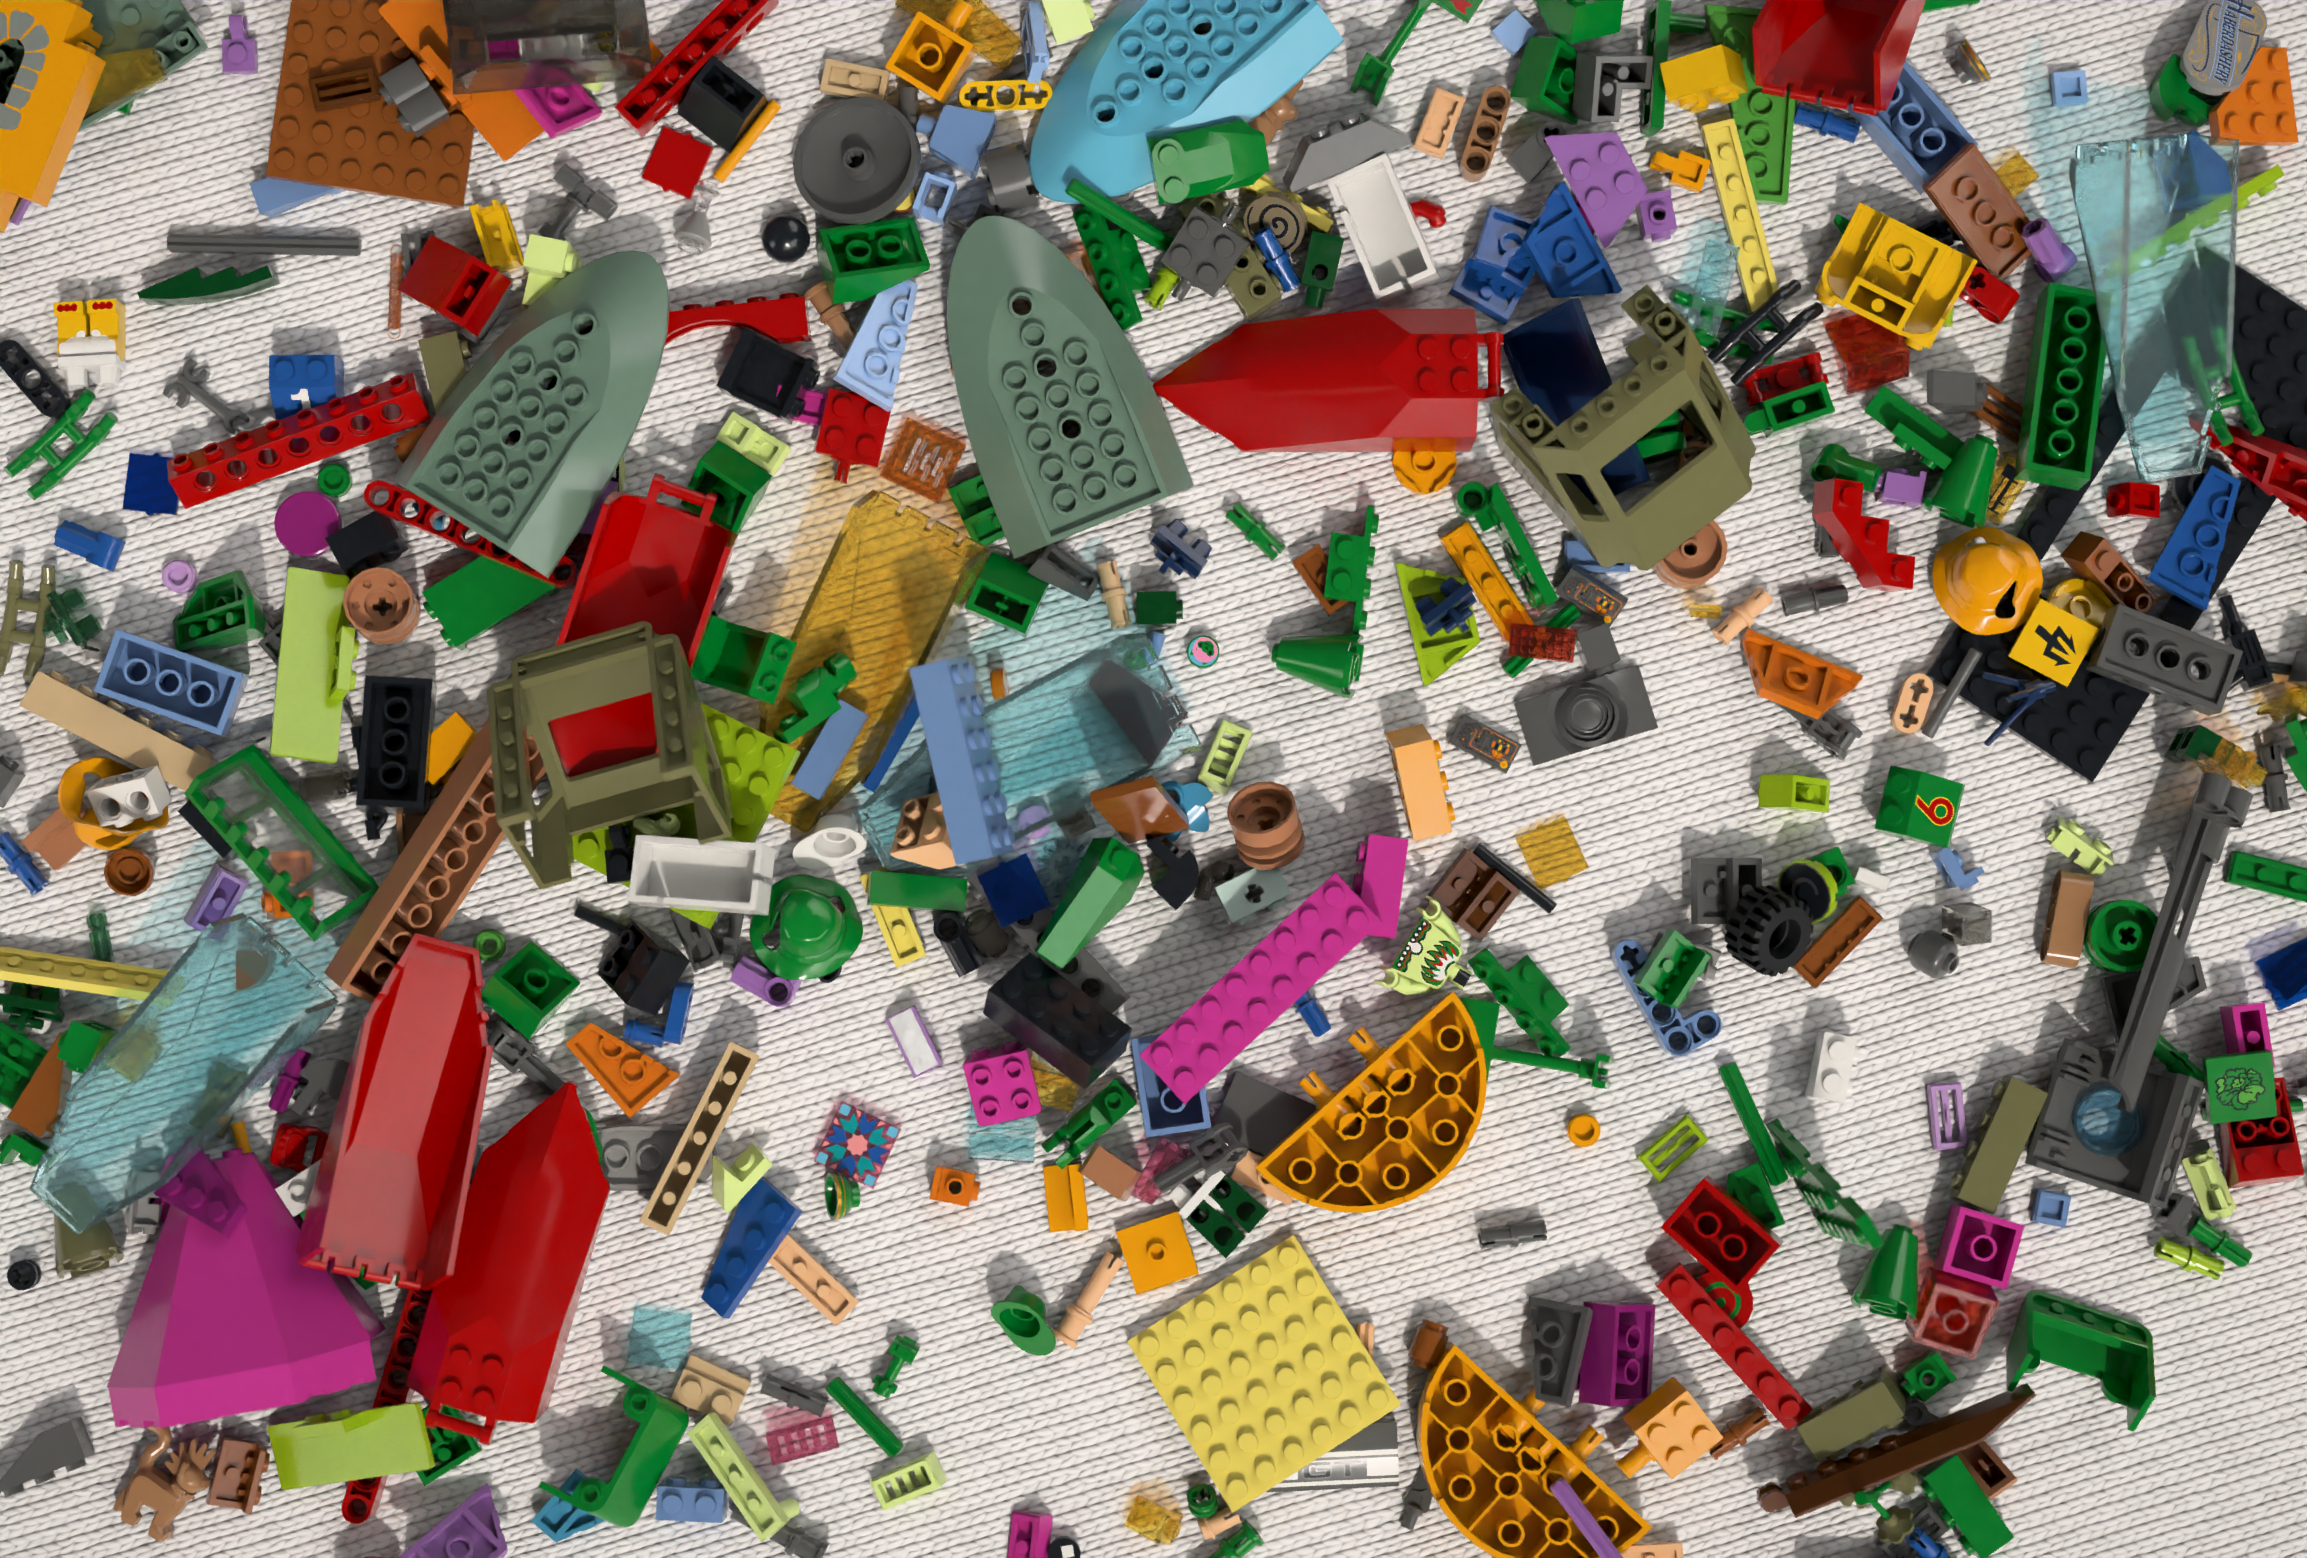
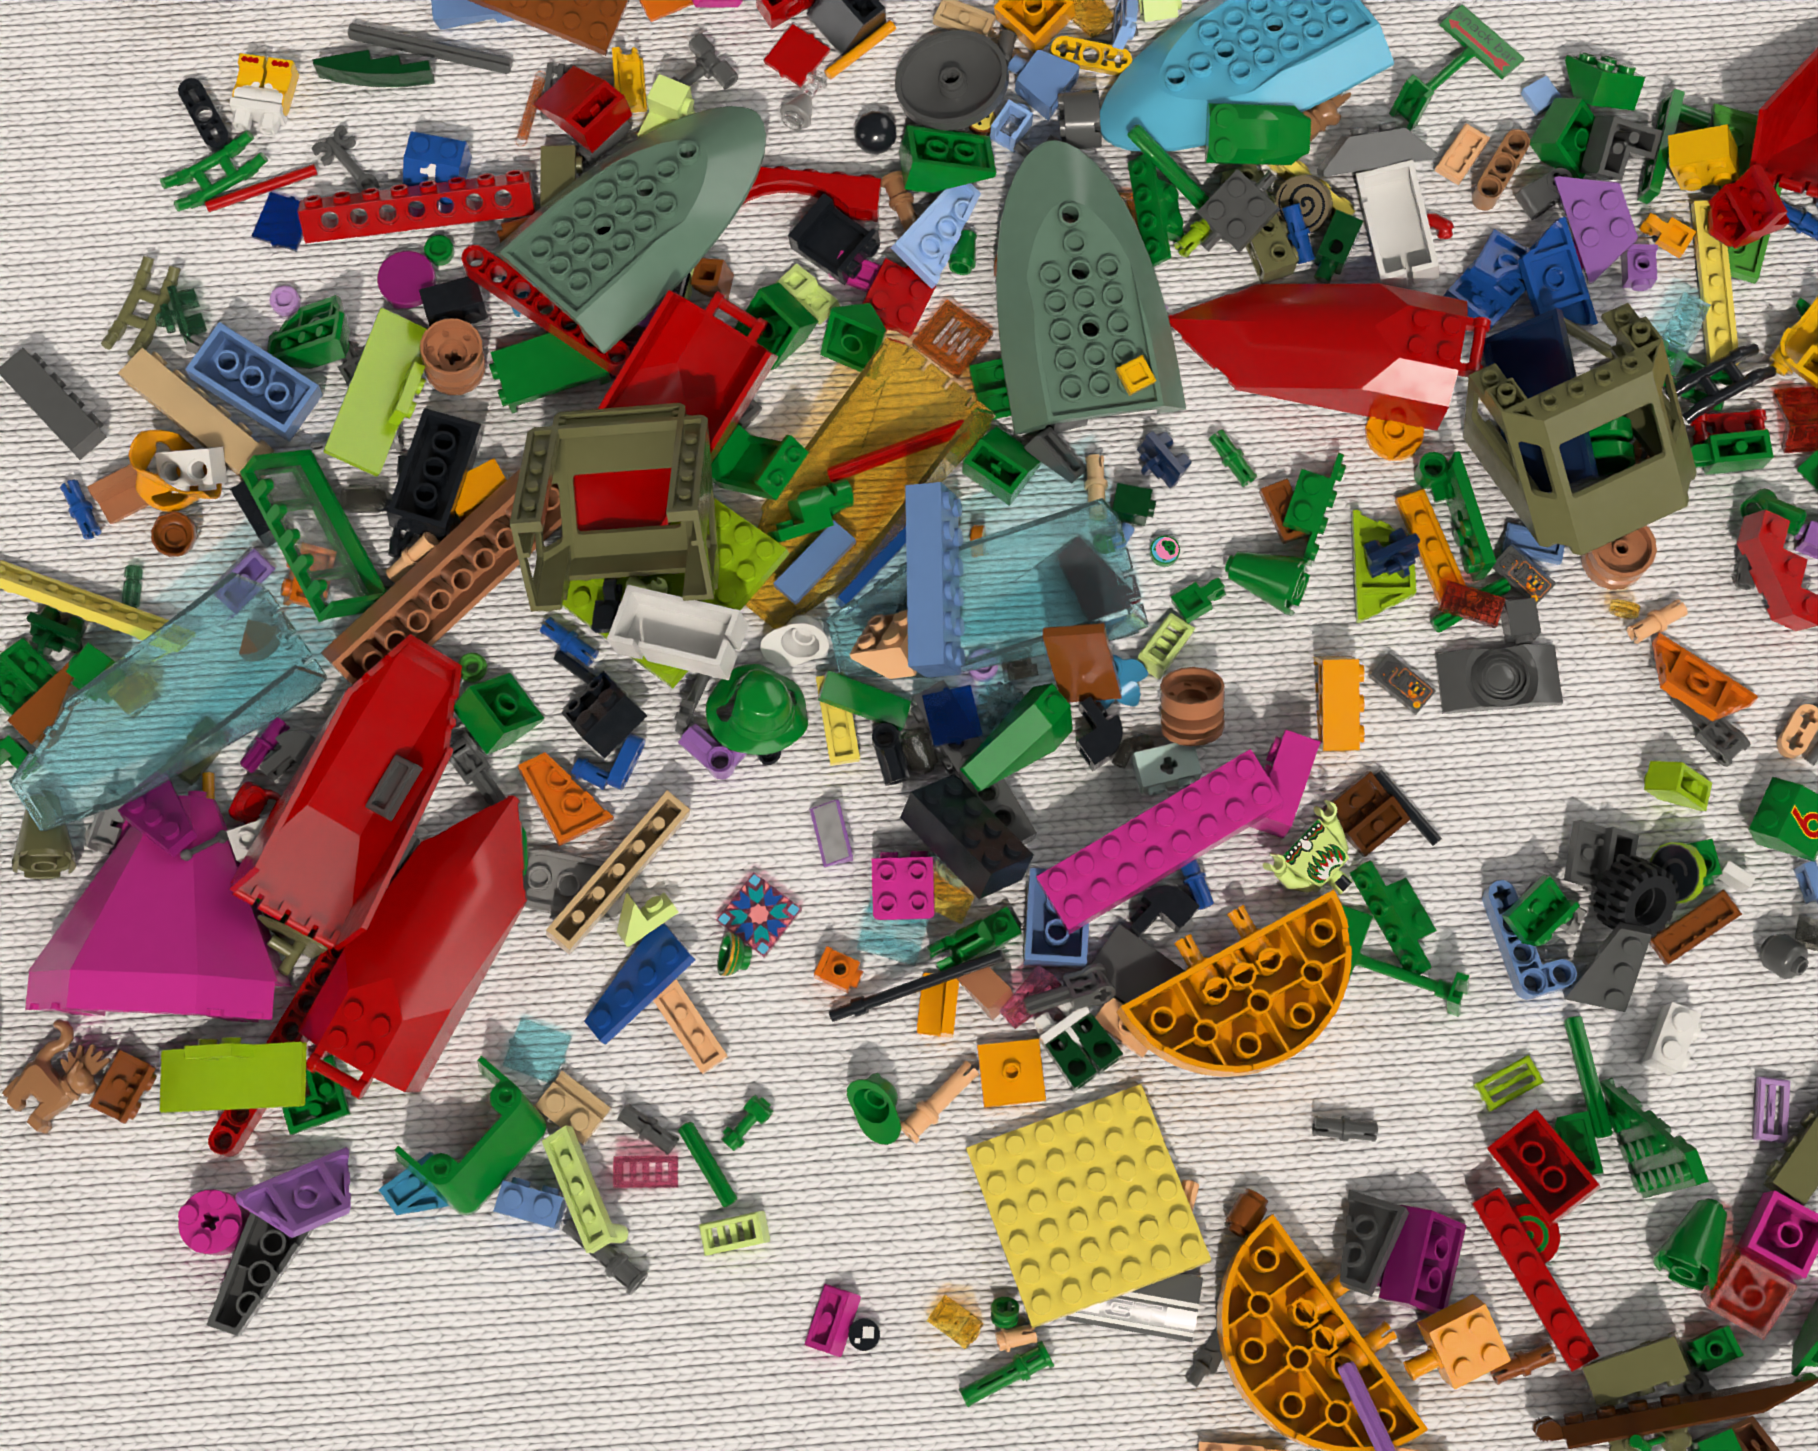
camera: 15 degrees right, 10 degrees down
blue piece [54,520,126,572] -> none
dark grey hinge [669,910,722,973] -> none
clear yellow piece [1516,816,1589,890] -> none
light orange tile [1566,1114,1601,1147] -> none
dark grey axle [1781,585,1848,617] -> none
none -> dark grey hinge [180,830,229,861]
none -> red bar [205,164,318,213]
none -> olive shield [258,915,328,976]
none -> dark grey tile [365,754,423,821]
none -> light nougat pin [386,532,439,583]
none -> blue pin [540,617,599,666]
none -> dark orange brick [691,258,734,300]
none -> green slope [820,303,886,377]
none -> red axle [827,419,968,482]
none -> black bar [829,949,1005,1022]
none -> green cone [948,230,977,275]
none -> yellow tile [1115,355,1157,396]
none -> black brick [1129,885,1200,937]
none -> green plate [1171,577,1226,624]
none -> dark grey wing [1563,922,1652,1012]
none -> olive bar [1564,317,1614,360]
none -> red piece [1708,164,1789,249]

